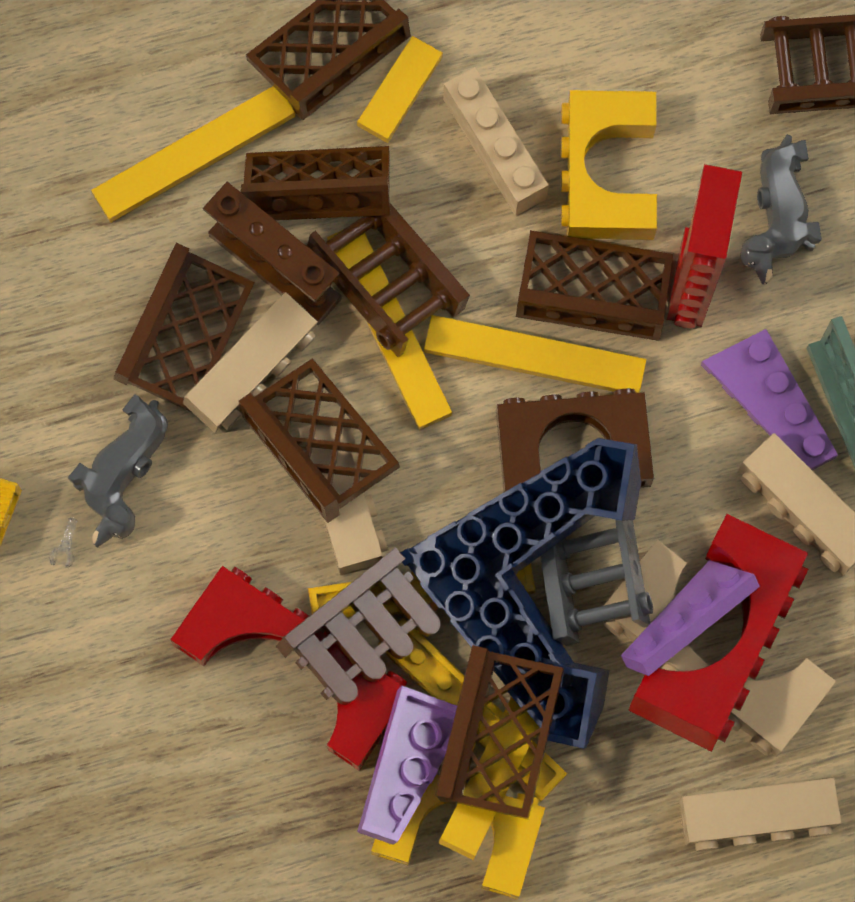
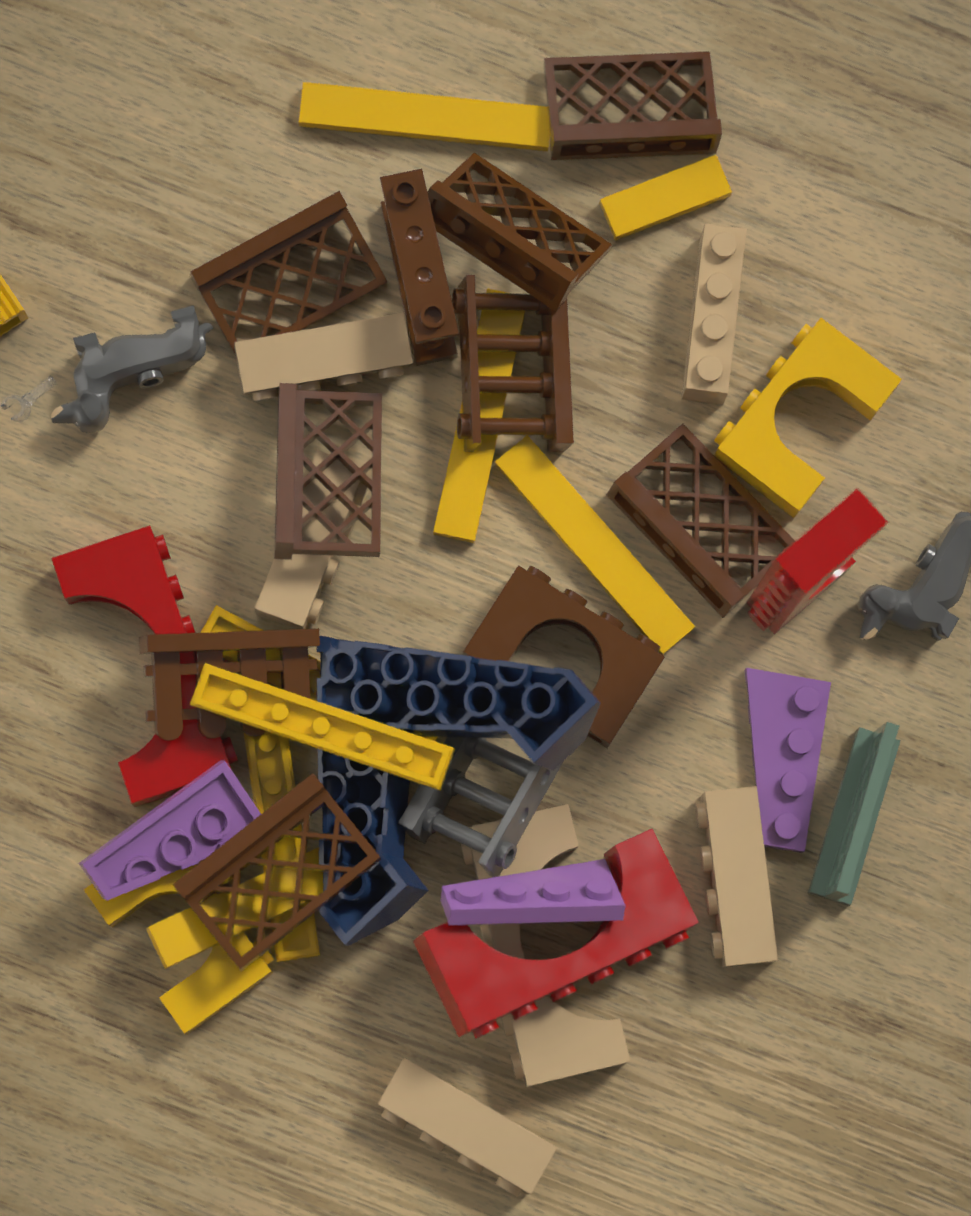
camera: 30 degrees right, 5 degrees up
none -> yellow tile [190,663,455,791]

